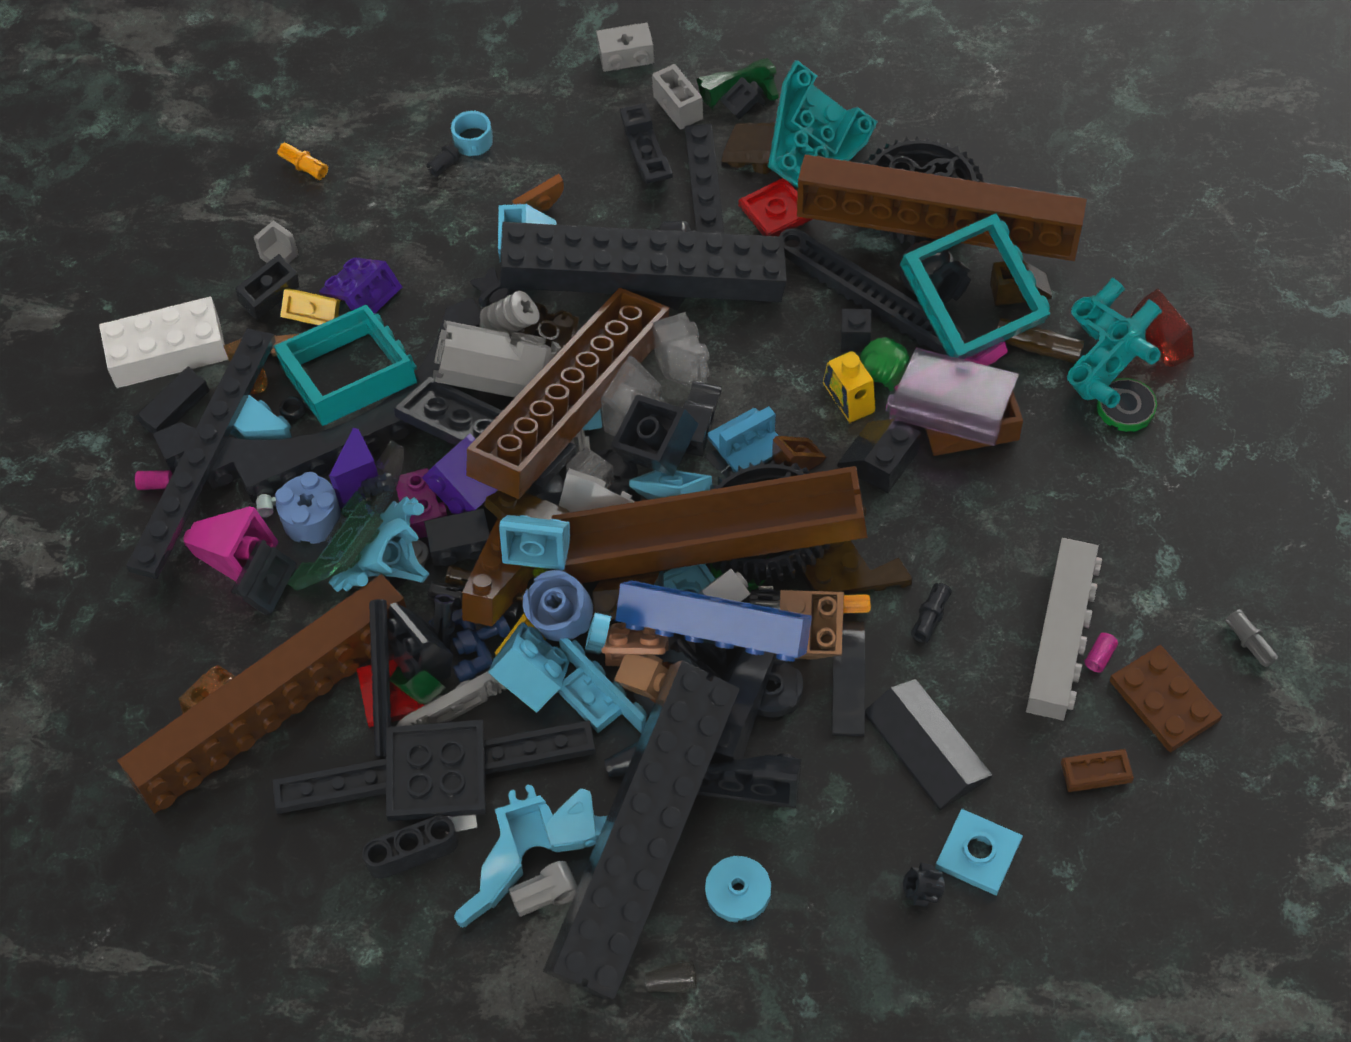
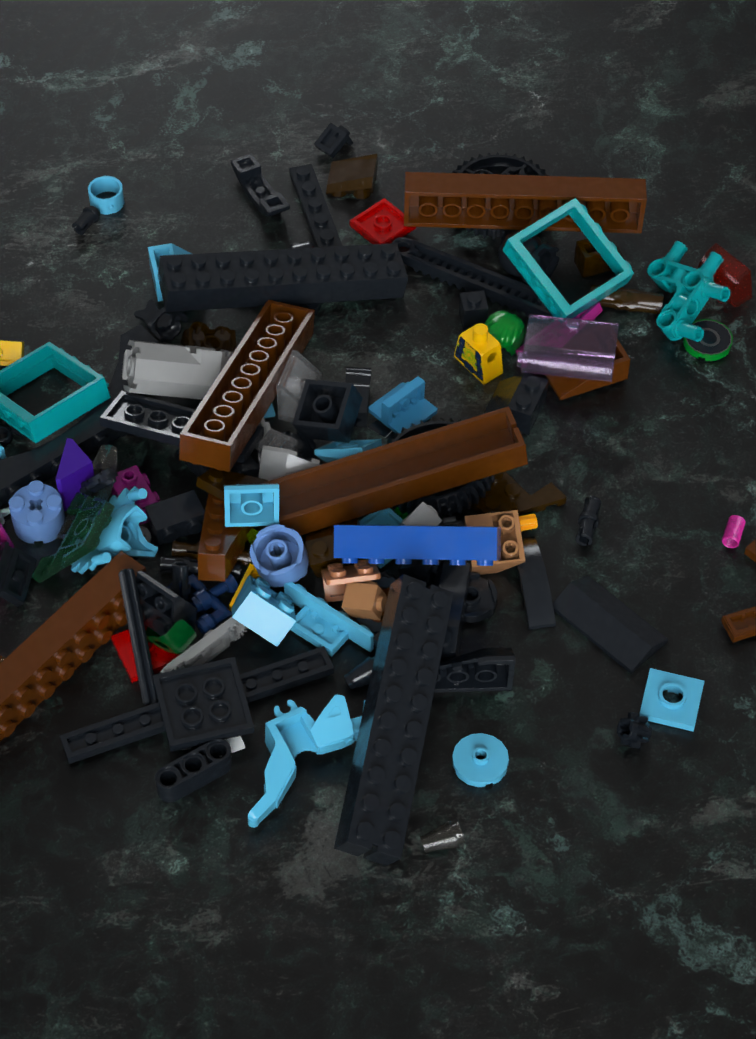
camera: 15 degrees left, 5 degrees down
dark purple bracket [319,257,402,314] -> none
dark purple slope [422,434,498,515] -> none
light grey piece [479,291,540,335] -> none
light grey piece [508,861,578,917] -> none
dark orange plate [512,174,564,212] -> none
medium azure beam [584,613,611,655] -> none
light grey brick [596,22,654,72] -> none
light grey brick [652,64,703,130] -> none
clear slope [653,312,710,387] -> none
dark green animal [696,58,779,110] -> none
teal wedge [768,60,877,189] -> none
reddish brown slope [772,436,827,471] -> none
light grey brick [1026,538,1102,721] -> none

